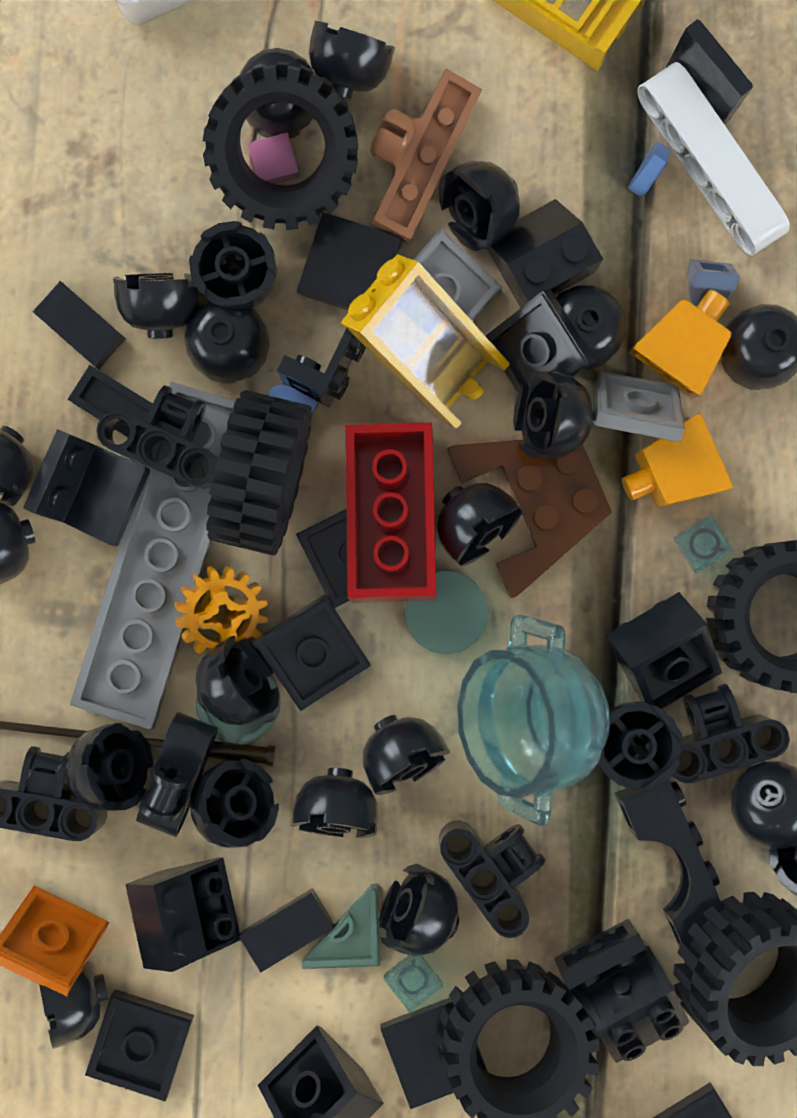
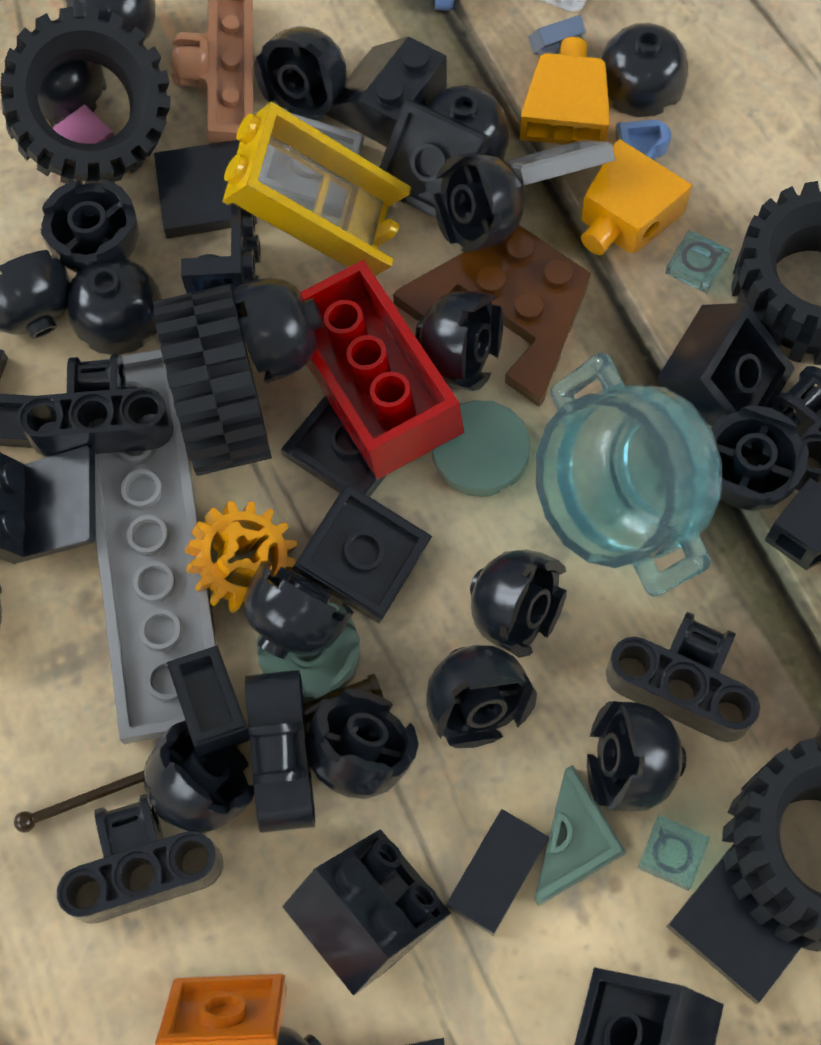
camera: 25 degrees left, 20 degrees down
none -> black tile [166,645,250,757]
none -> black cylinder [233,277,324,384]
none -> medium blue tile [615,120,671,161]

